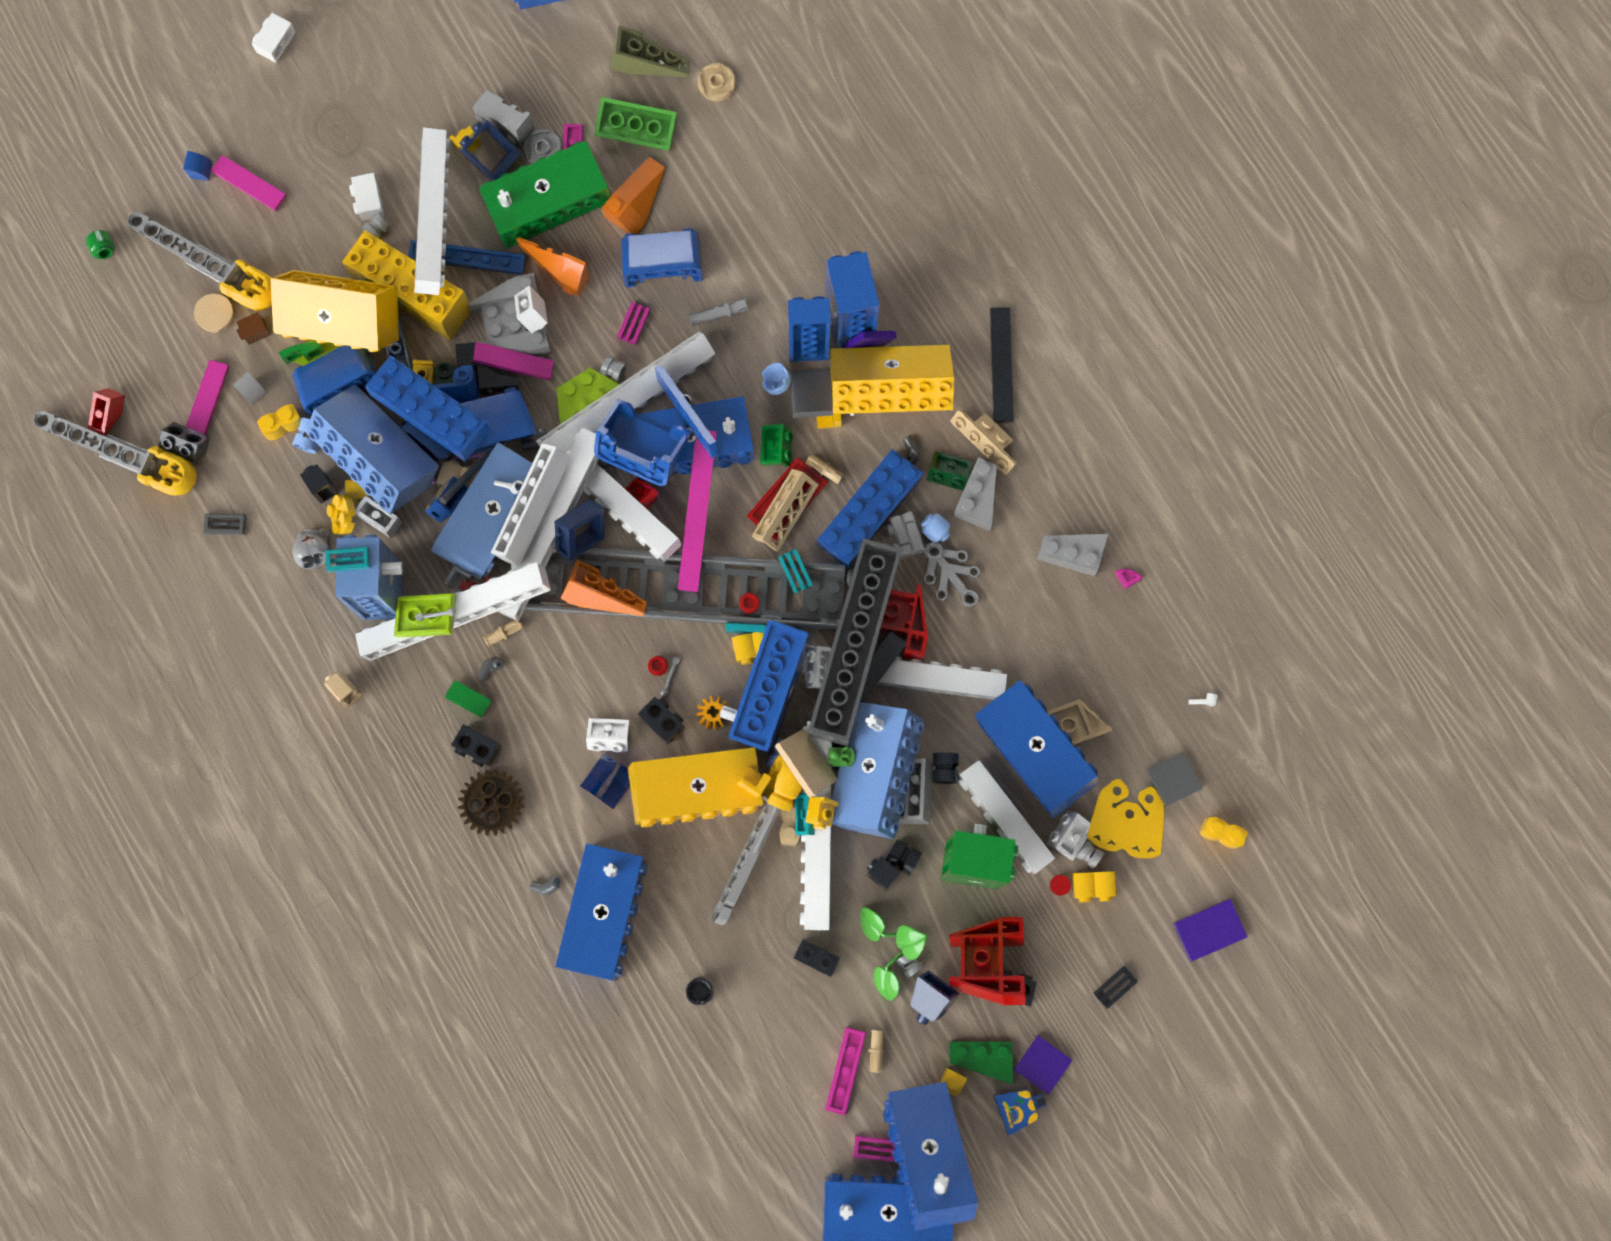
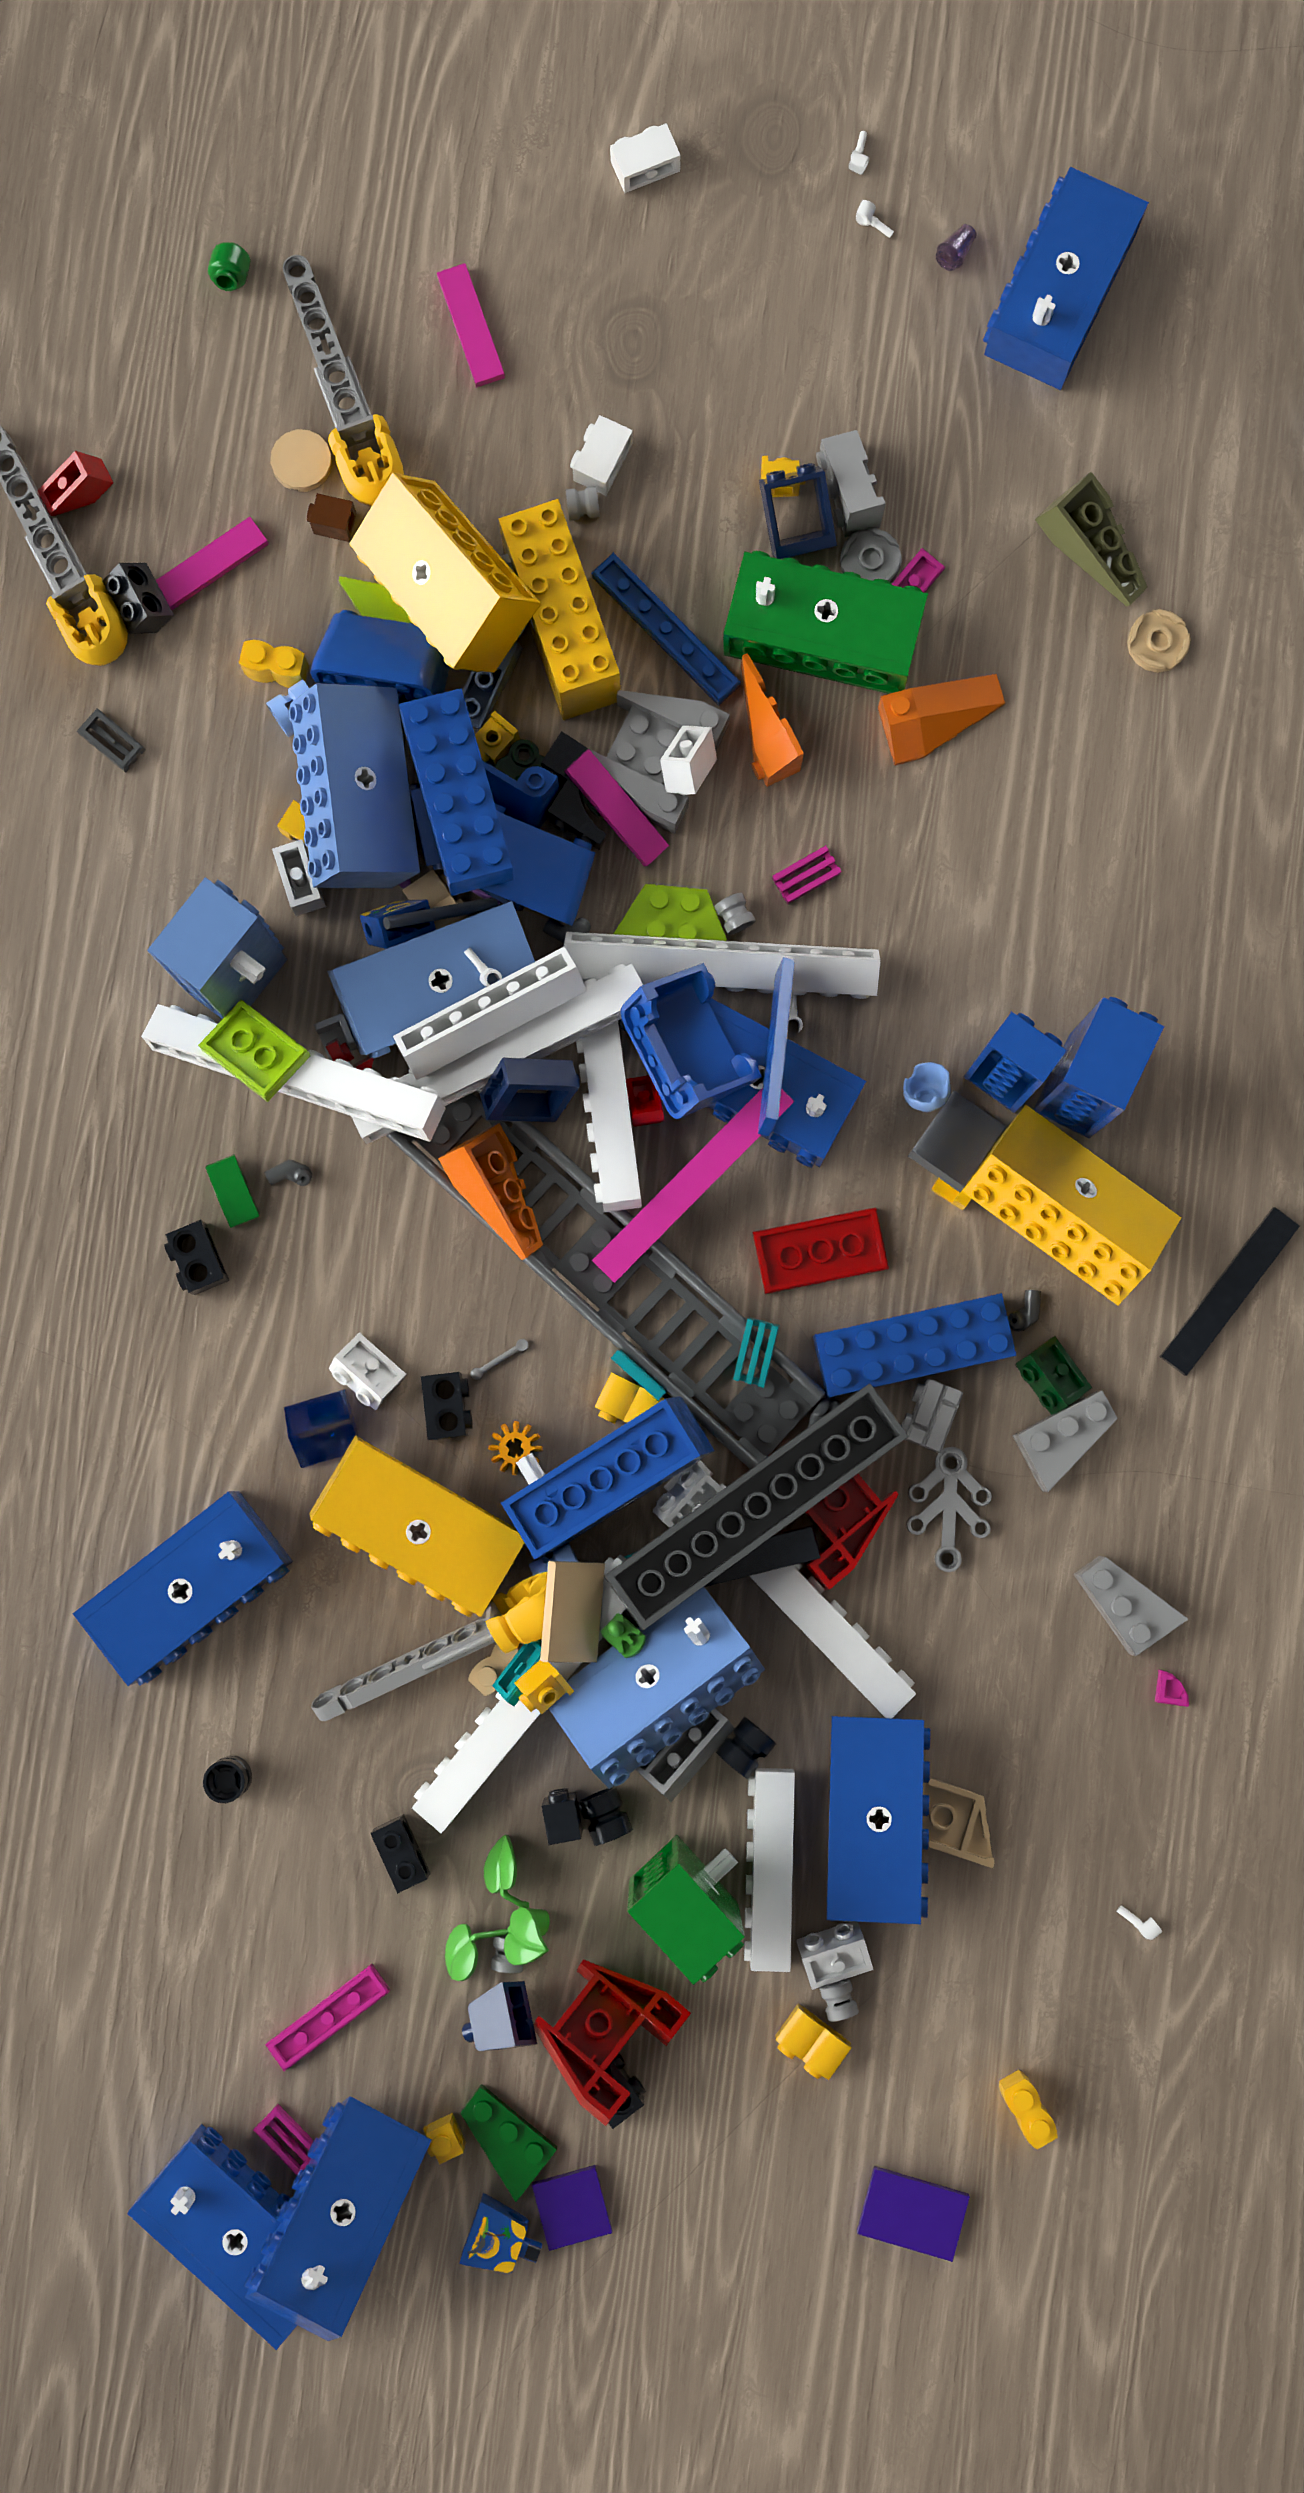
camera: 40 degrees right, 5 degrees up
blue brick [183,151,213,181] -> none
light grey brick [233,372,267,405] -> none
green slope [278,342,325,364] -> none
light grey piece [292,527,330,570] -> none
black brick [300,464,338,504] -> none
tan brick [324,672,361,707] -> none
teal tile [325,546,371,573] -> none
yellow plate [327,494,355,534] -> none
white brick [414,127,450,295] -> none
light grey hinge [416,608,456,622] -> none
dark brown gear [458,769,525,836] -> none
tan axle [483,619,523,647] -> none
dark grey arm [529,876,560,896] -> none
bright green slope [594,97,678,151] -> none
windscreen [621,228,703,288] -> none
red plate [648,656,668,676] -> none
light grey pin [689,298,748,326] -> none
yellow panel [737,767,771,797] -> none
red tile [739,593,759,614] -> none
tan fence [752,469,818,552] -> none
green bracket [760,424,793,467] -> none
tan axle [806,455,844,484] -> none
dark purple tile [842,330,897,348] -> none
tan axle [868,1030,885,1073] -> none
light blue head [921,513,951,543] -> none
tan bracket [951,409,1016,475] -> none
red tile [1049,875,1071,896] -> none
yellow piece [1087,779,1164,859] -> none
black tile [1093,966,1138,1009] -> none
dark grey tile [1147,752,1203,807] -> none

